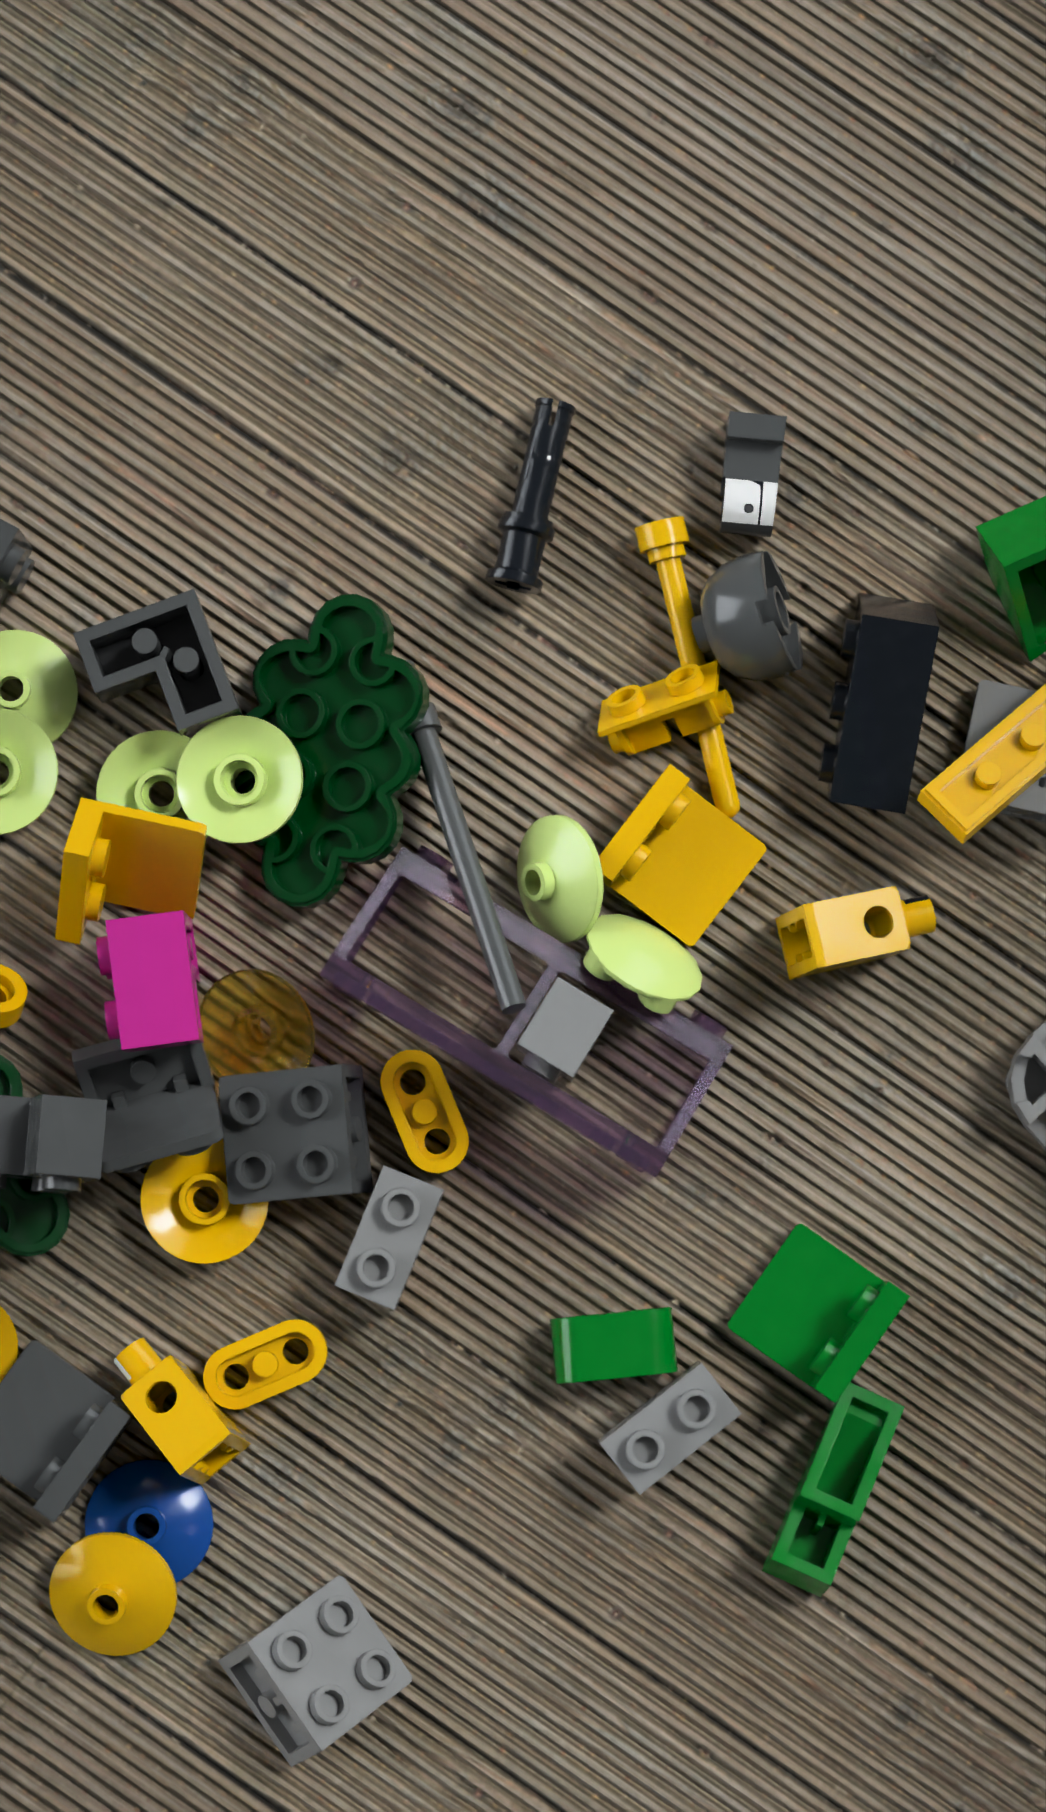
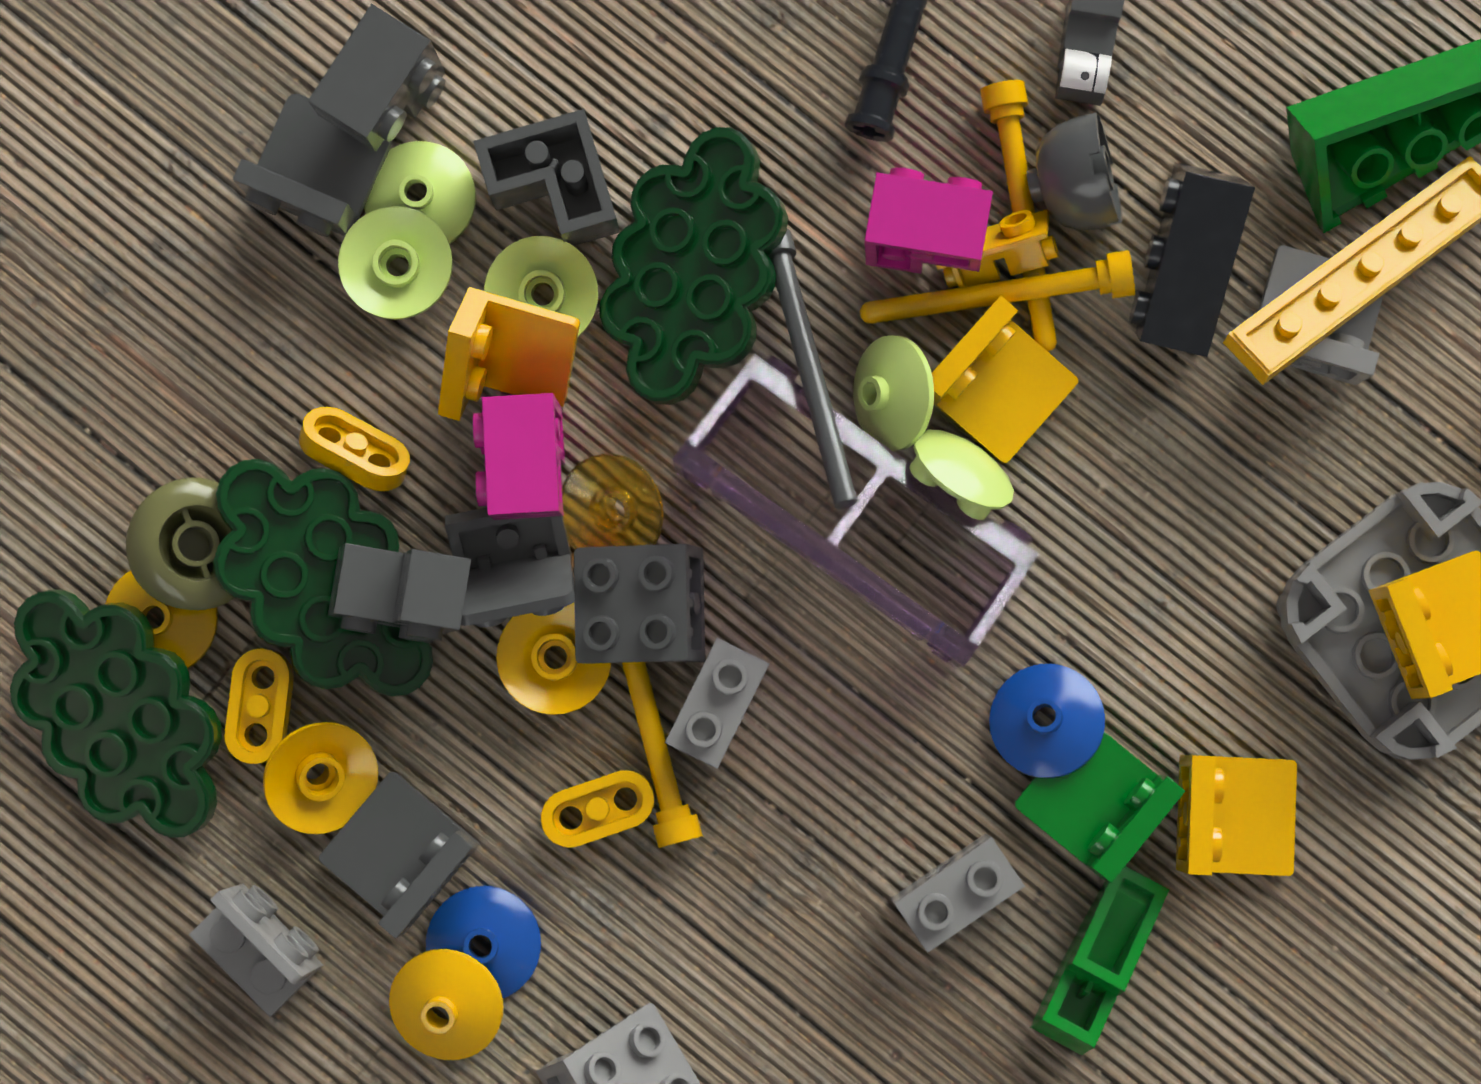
camera: 10 degrees right, 0 degrees up
yellow torso [114,1338,251,1485] -> none
yellowish green dish [176,715,303,844] -> none
yellow plate [380,1050,469,1174] -> none
light grey brick [517,977,614,1085] -> none
green beam [550,1307,678,1384] -> none
yellow torso [775,886,936,980] -> none
none -> yellow piece [622,662,703,848]
none -> yellow piece [860,250,1135,324]
none -> dark pink brick [864,168,993,274]
none -> blue dish [989,664,1105,778]
none -> yellow bracket [1176,754,1297,876]

